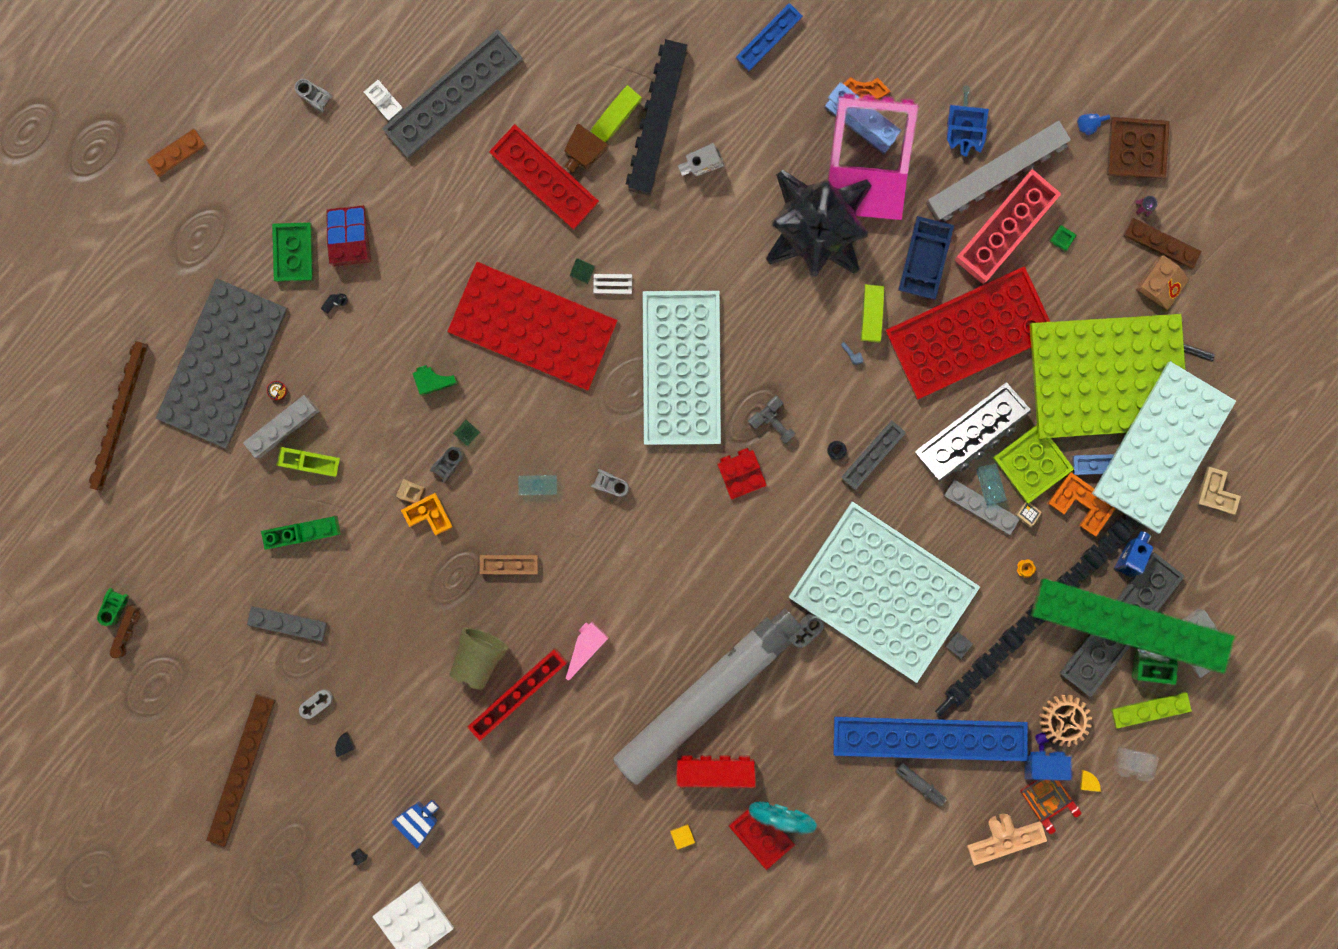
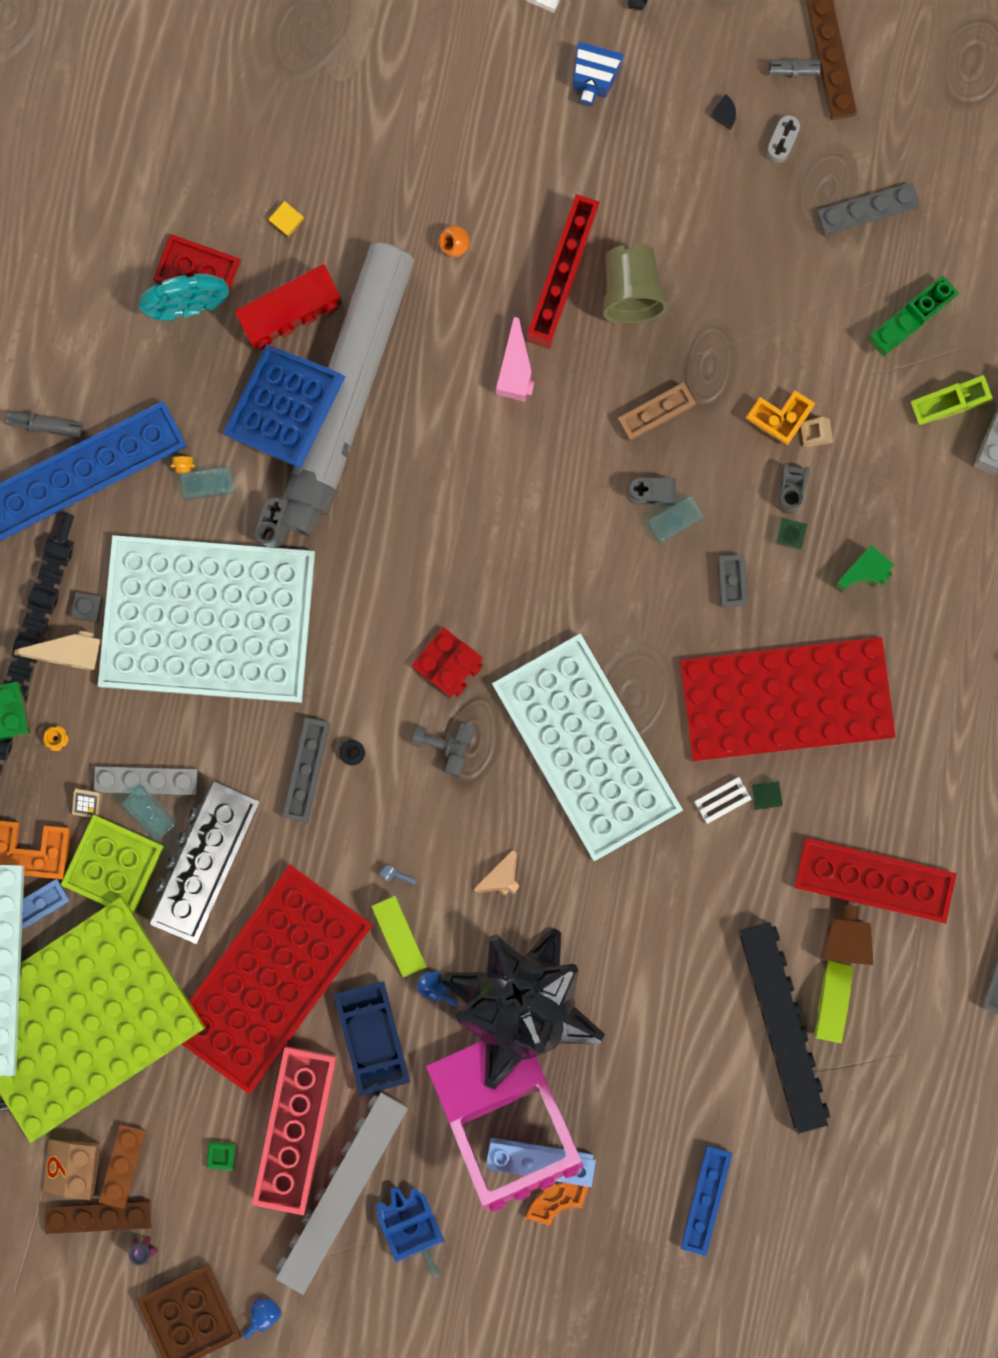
camera: 150 degrees right, 5 degrees down
light grey piece [591,469,629,497] -> none
light grey torso [678,143,725,176] -> none
none -> tan slope [14,631,100,671]
none -> dark orange plate [98,1125,146,1209]
none -> light orange plate [170,456,195,473]
none -> clear light blue plate [180,467,235,500]
none -> blue plate [223,344,346,469]
none -> blue piece [417,971,458,1007]
none -> orange piece [439,225,470,258]
none -> light nougat piece [474,850,519,895]
none -> dark grey piece [627,477,676,506]
none -> dark grey plate [718,555,748,608]
none -> dark grey pin [769,57,821,78]

